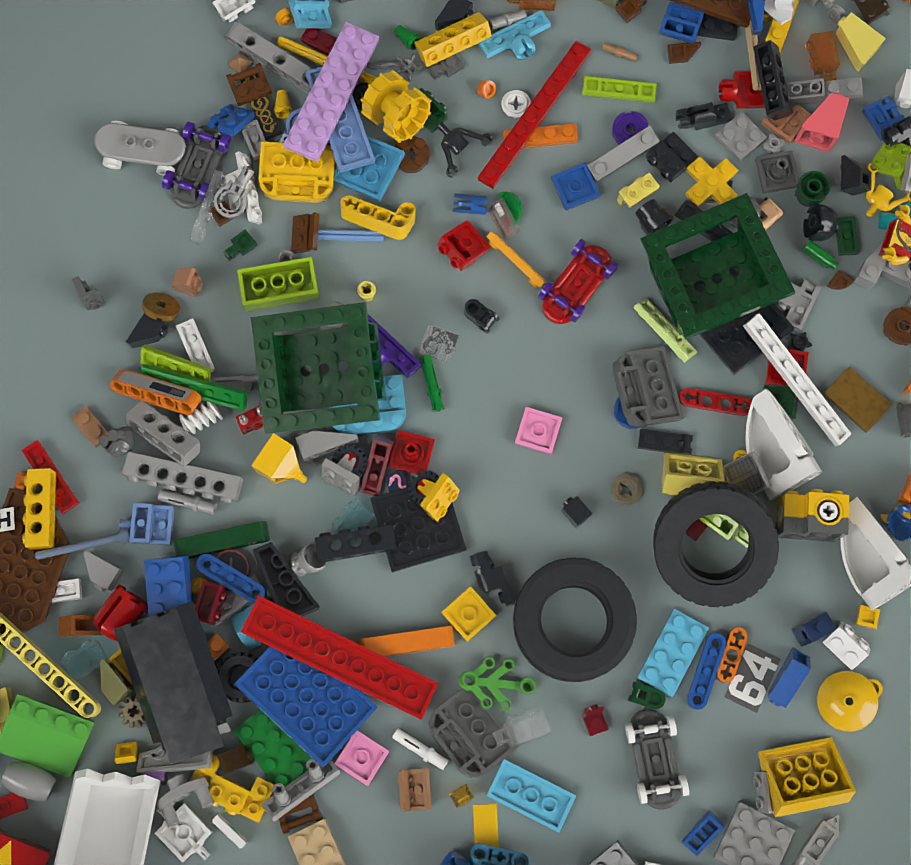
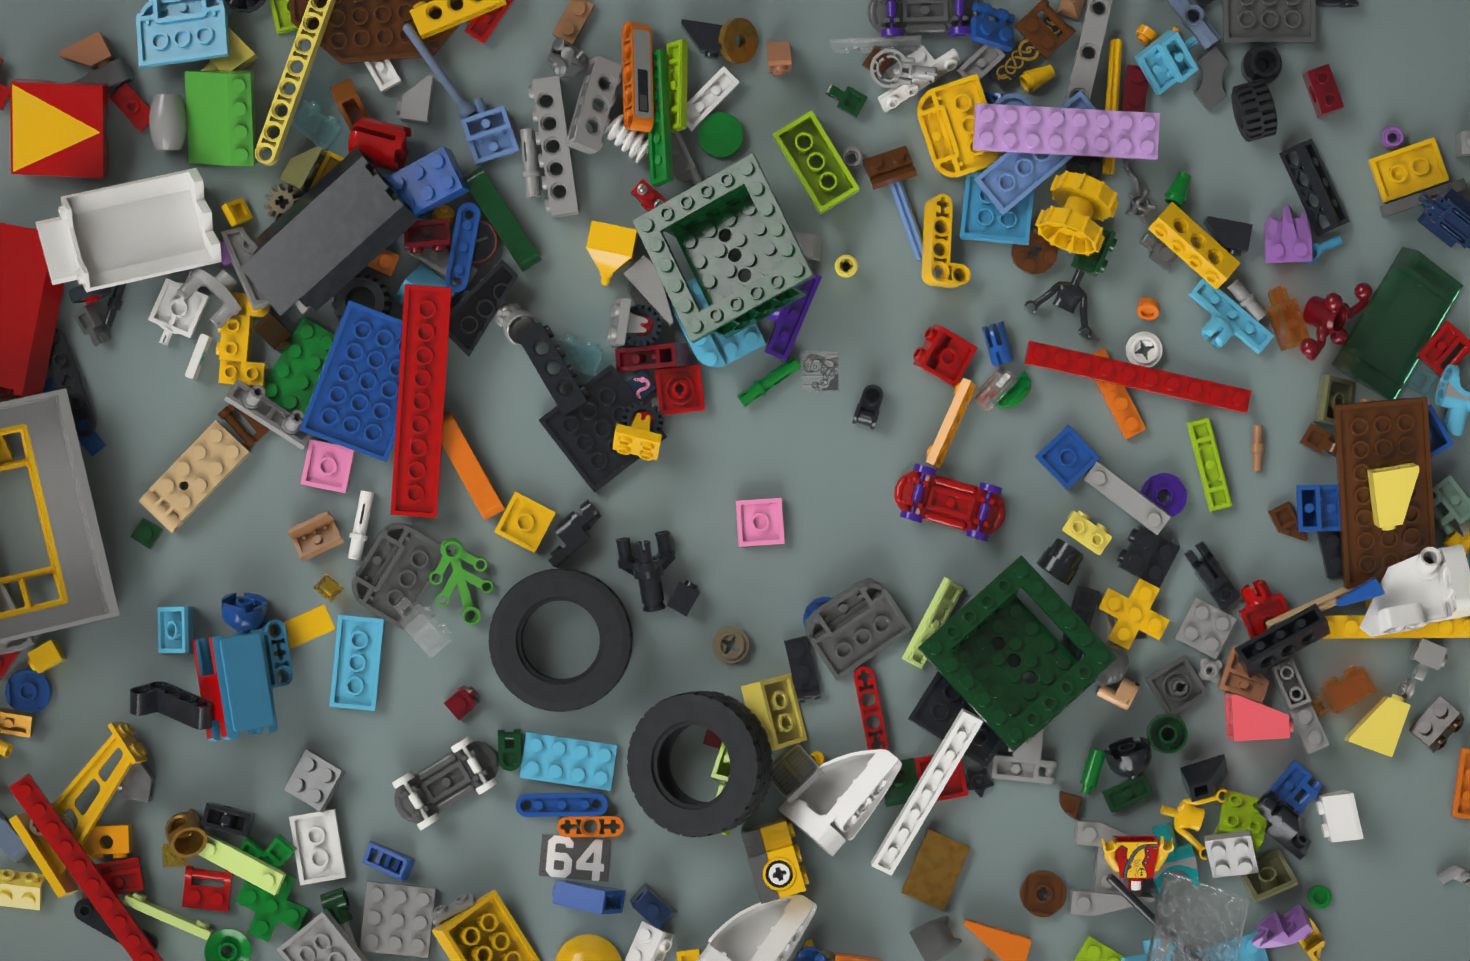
camera: 70 degrees right, 10 degrees up
none -> black wheel [616,530,676,612]
none -> green tile [698,112,743,158]

